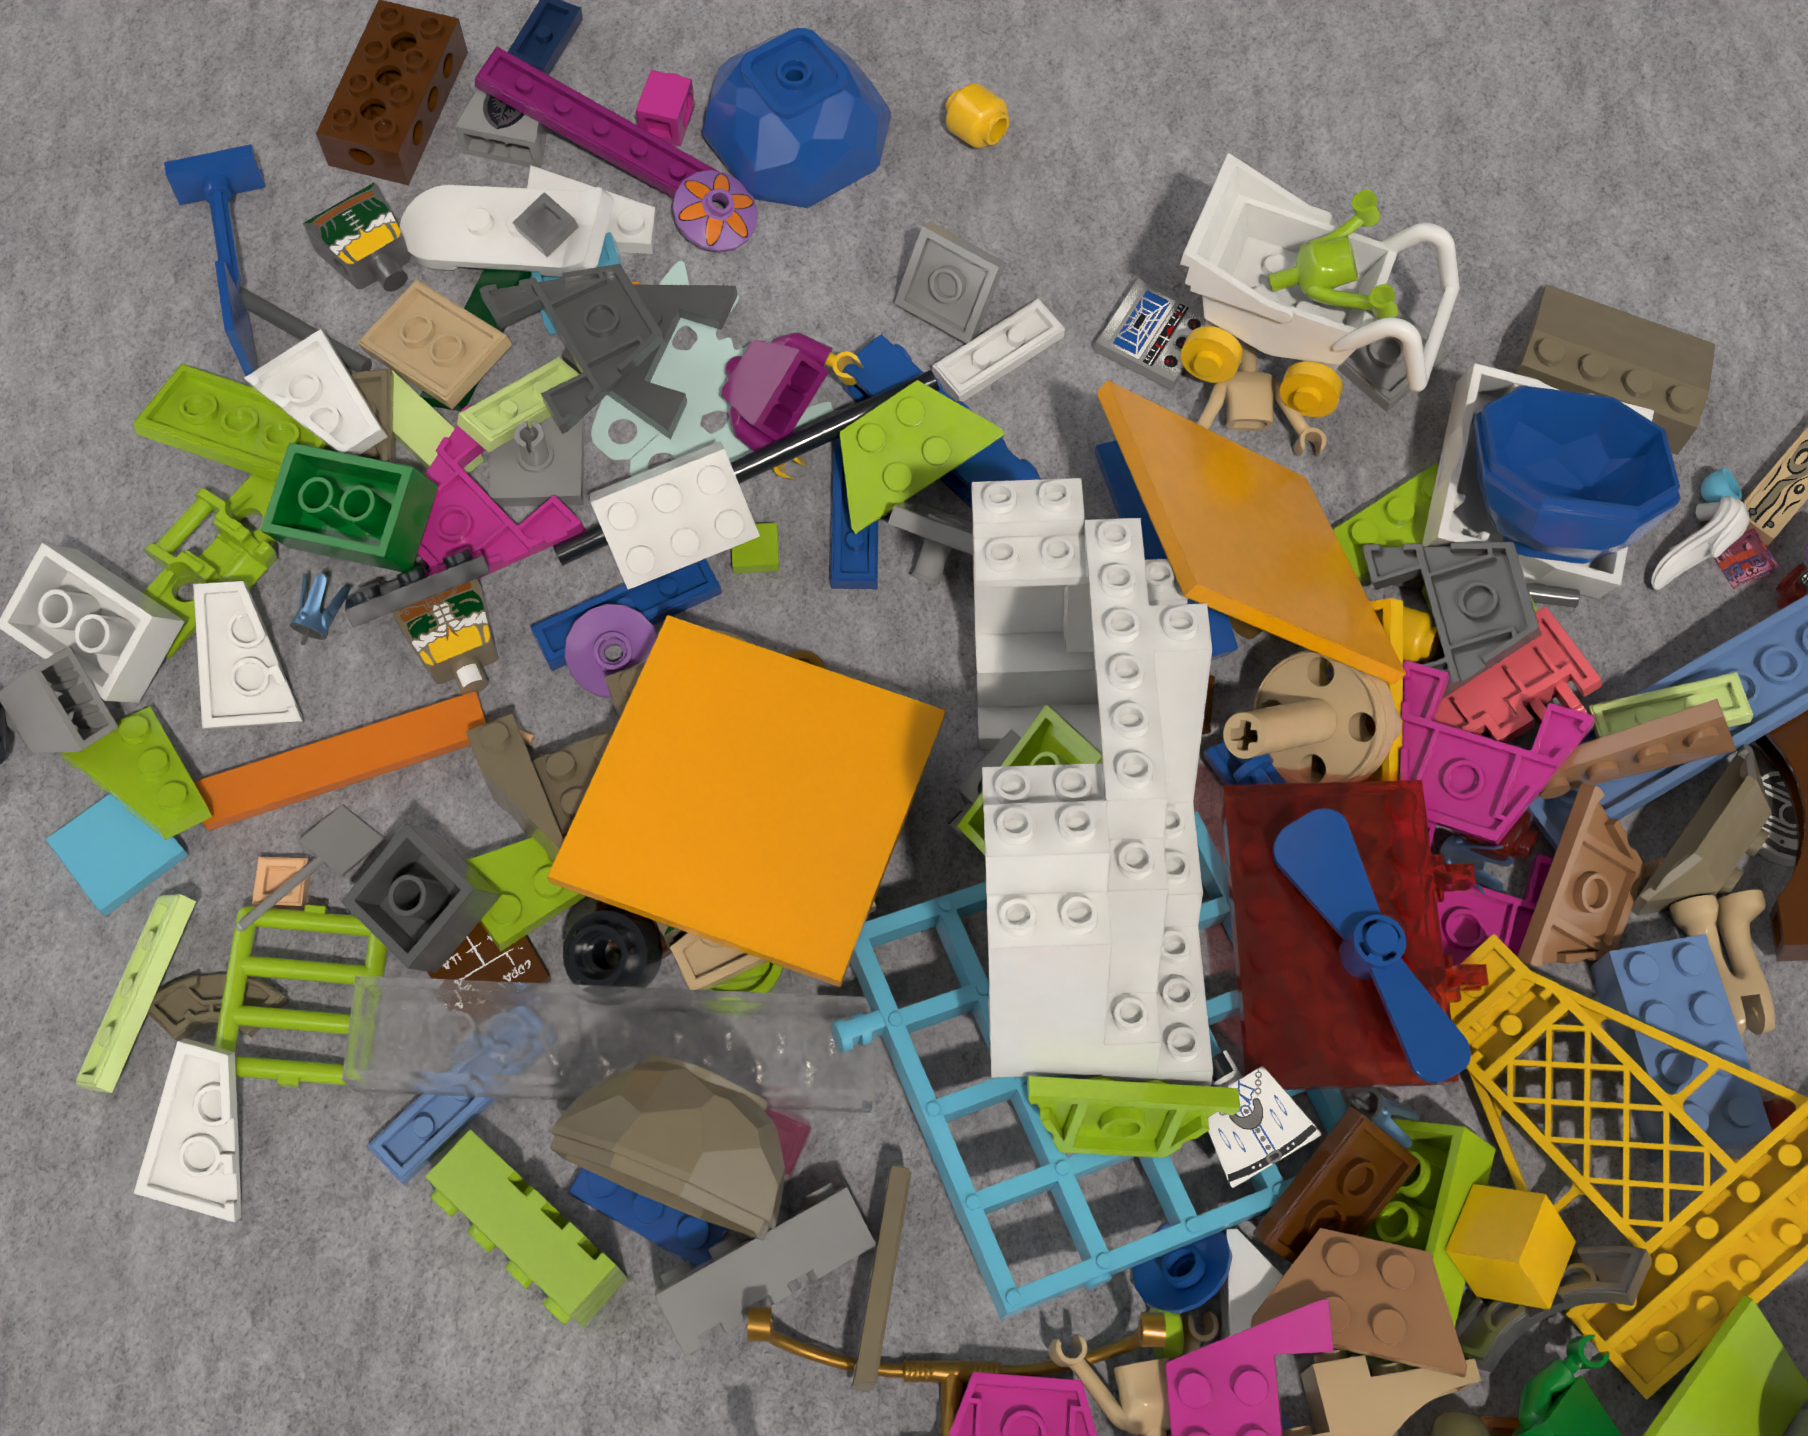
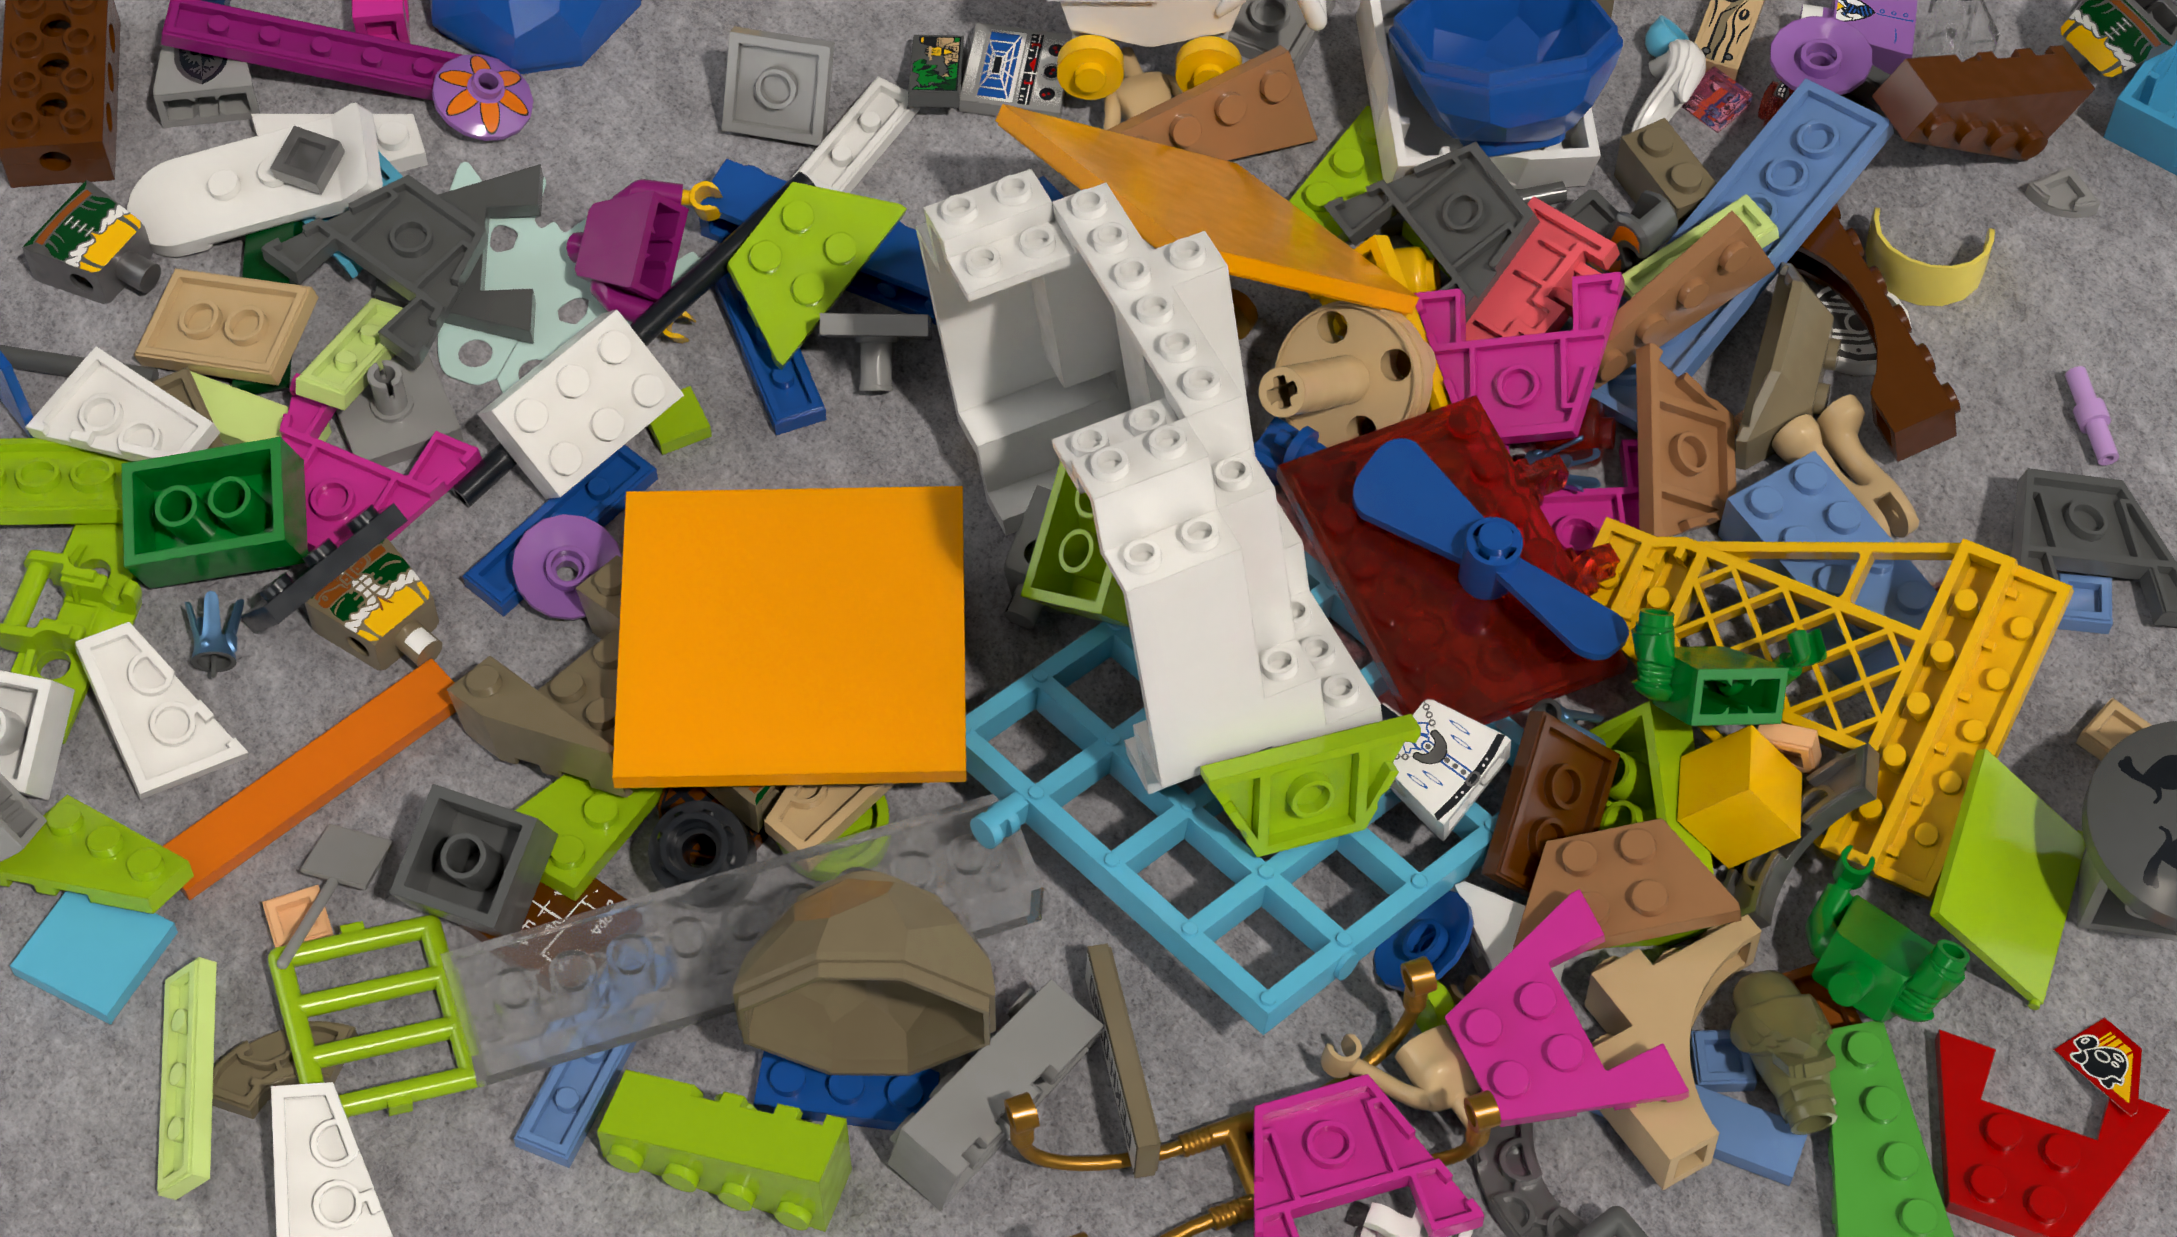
camera: 20 degrees left, 10 degrees down
none -> tile [908,35,964,108]
none -> medium nougat wing [1108,45,1318,161]
none -> dark grey animal [1562,189,1678,274]
none -> dark tan brick [1614,118,1717,243]
none -> green torso [1631,608,1827,726]
none -> light nougat tile [1757,723,1822,774]

